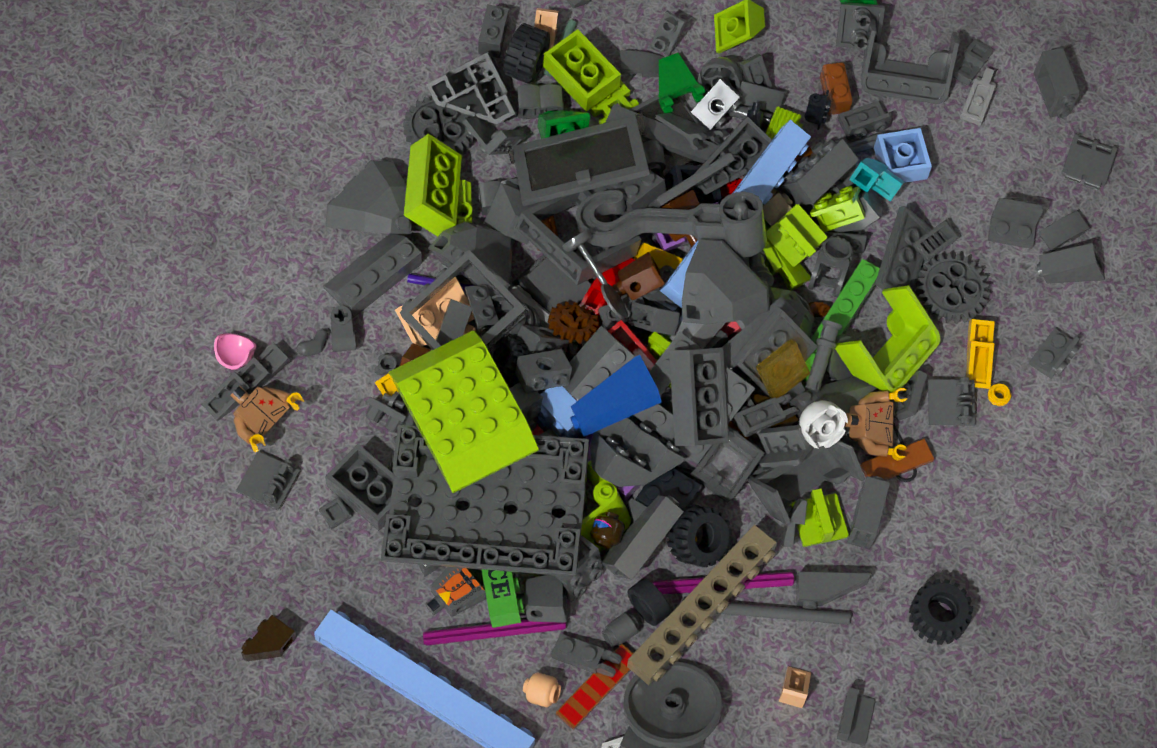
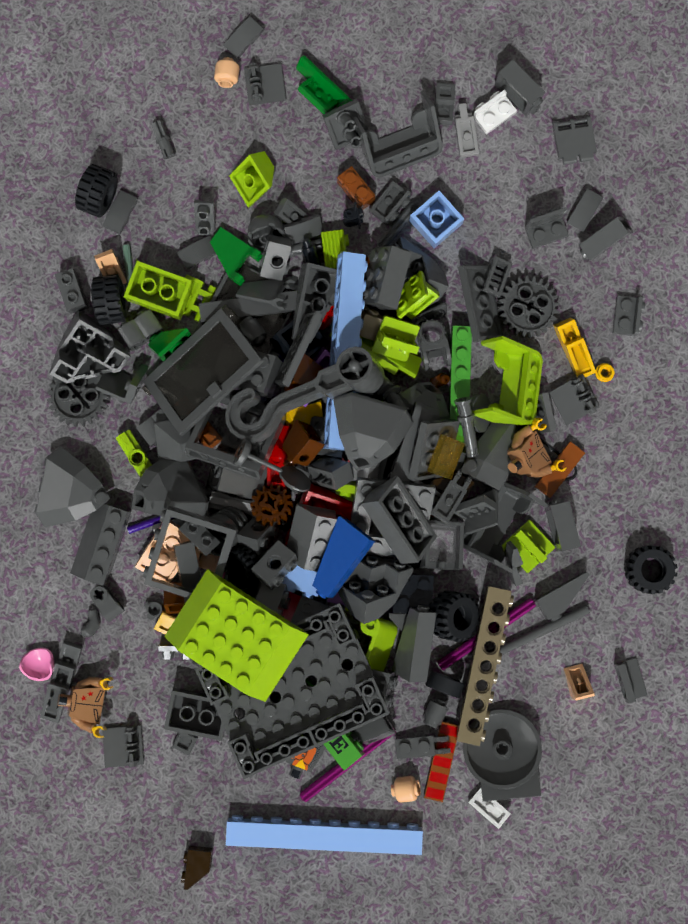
camera: 25 degrees left, 20 degrees up
lime brick [404,134,462,237] -> none
dark brown head [590,512,625,549] -> none
white cylinder [799,400,848,449] -> none
teal brick [849,158,904,201] -> none
none -> white bracket [473,90,517,135]

